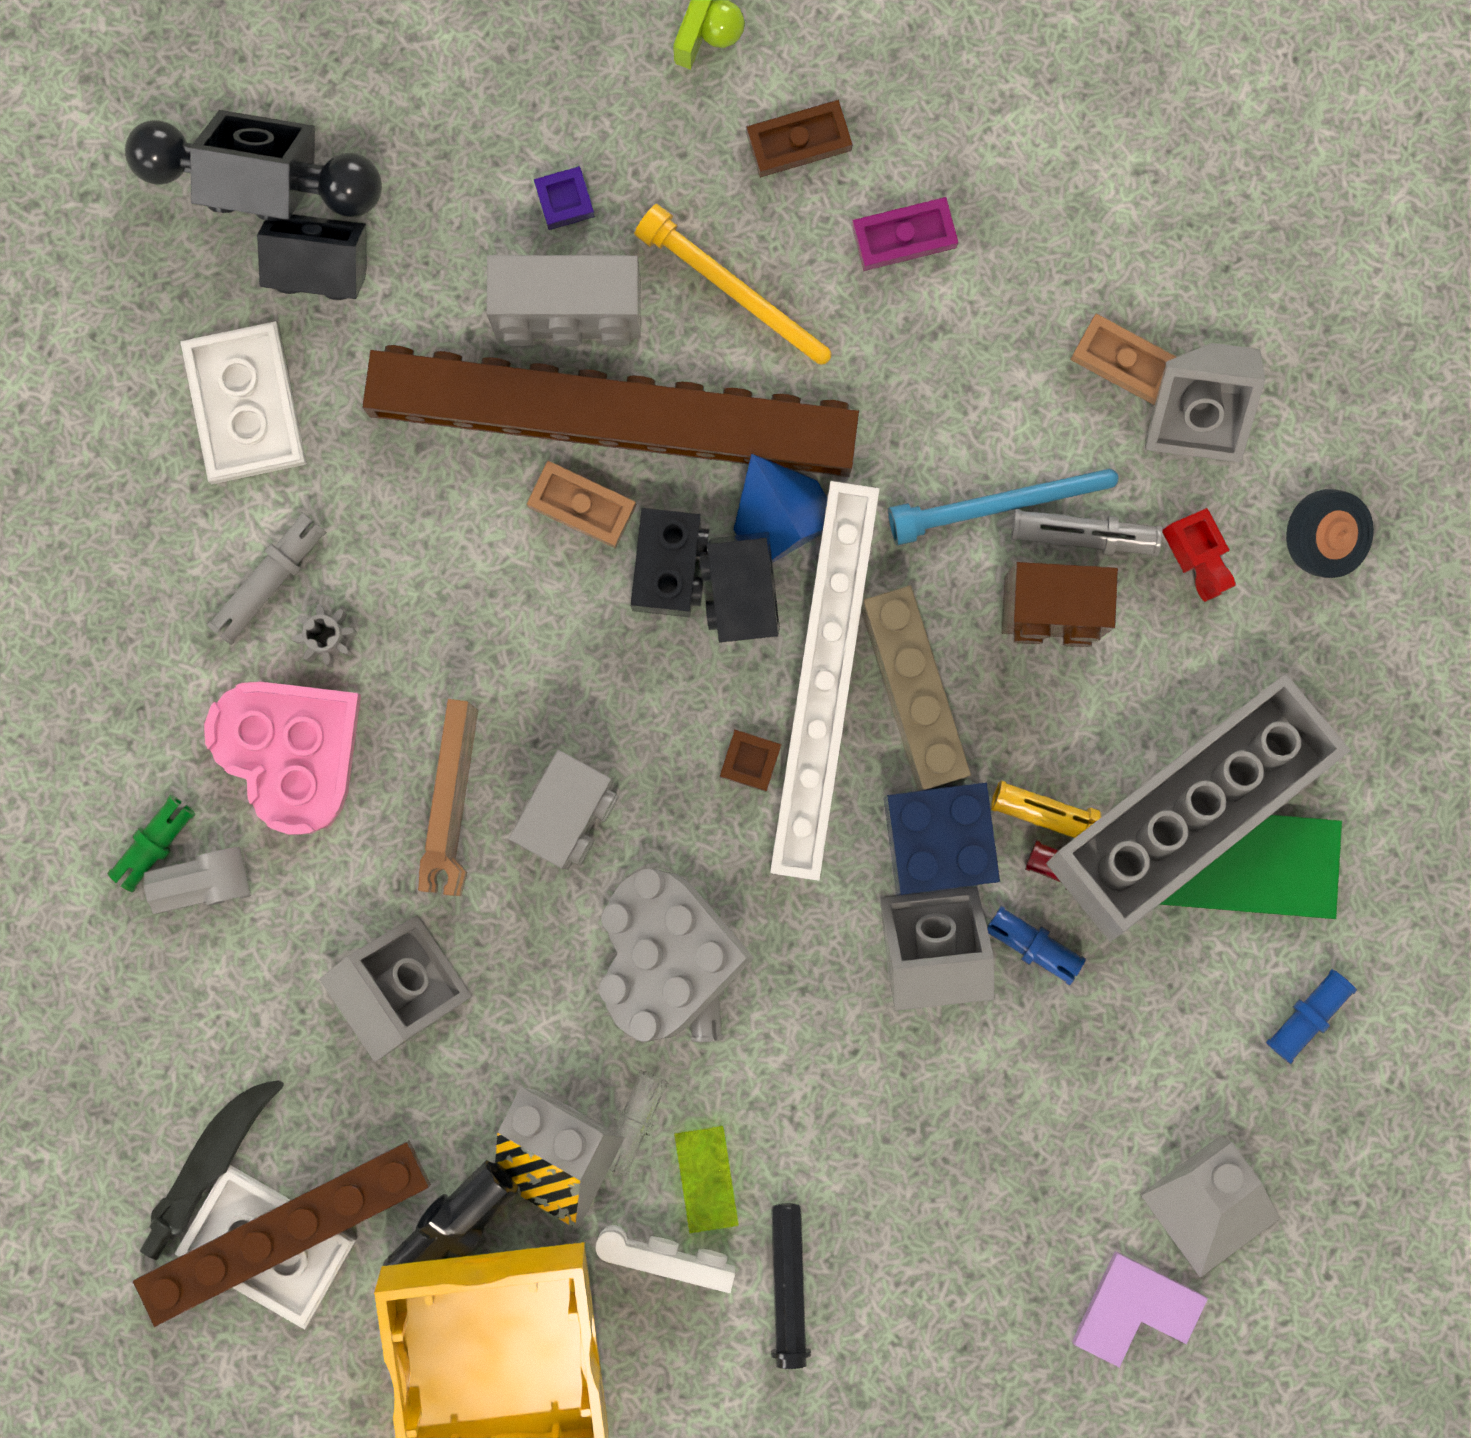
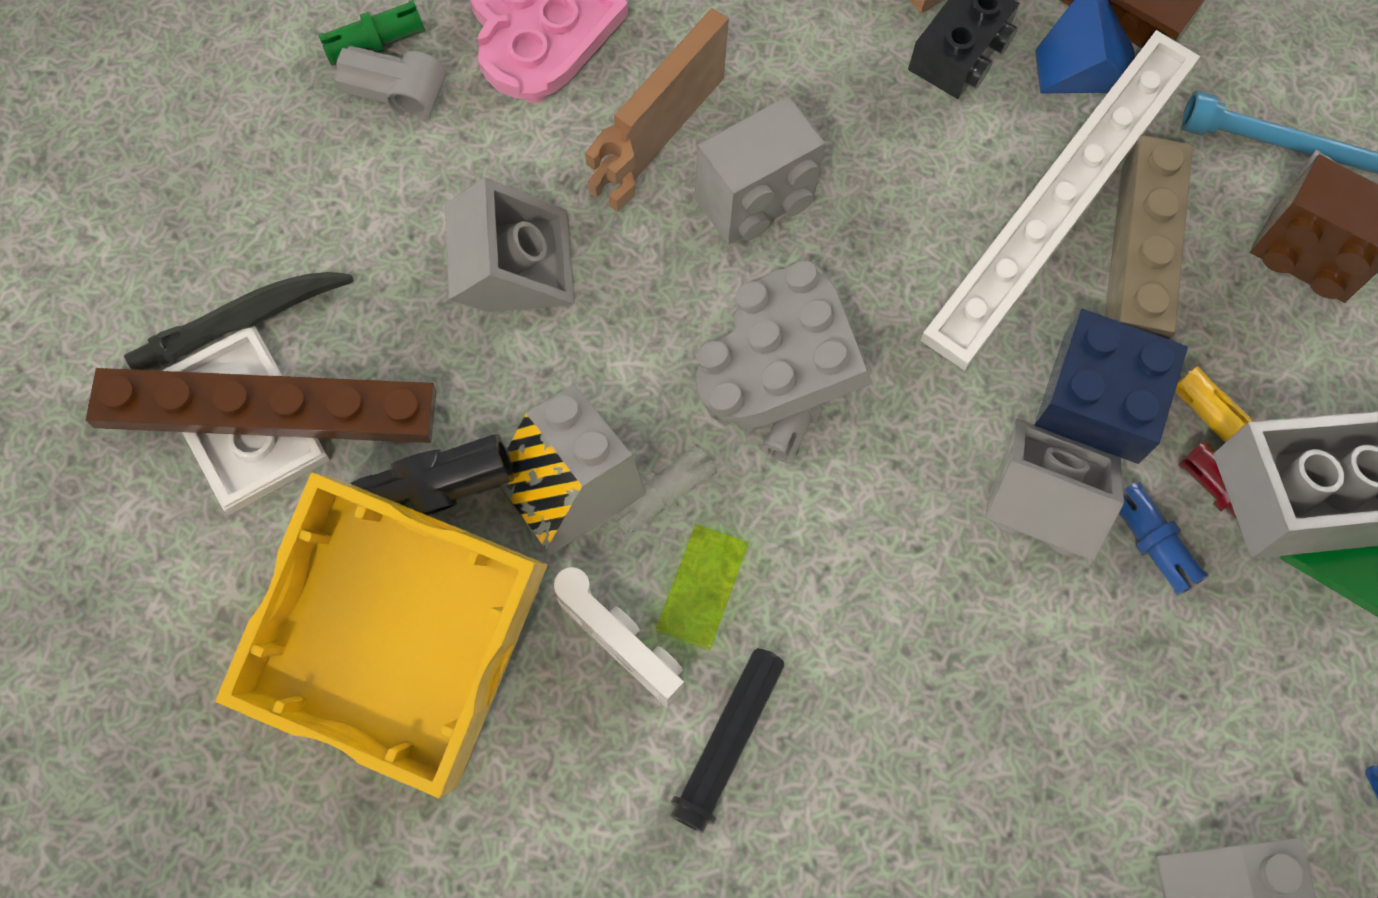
camera: 30 degrees right, 15 degrees down
black brick [700,532,780,643] -> none
reddish brown plate [720,729,782,792] -> none

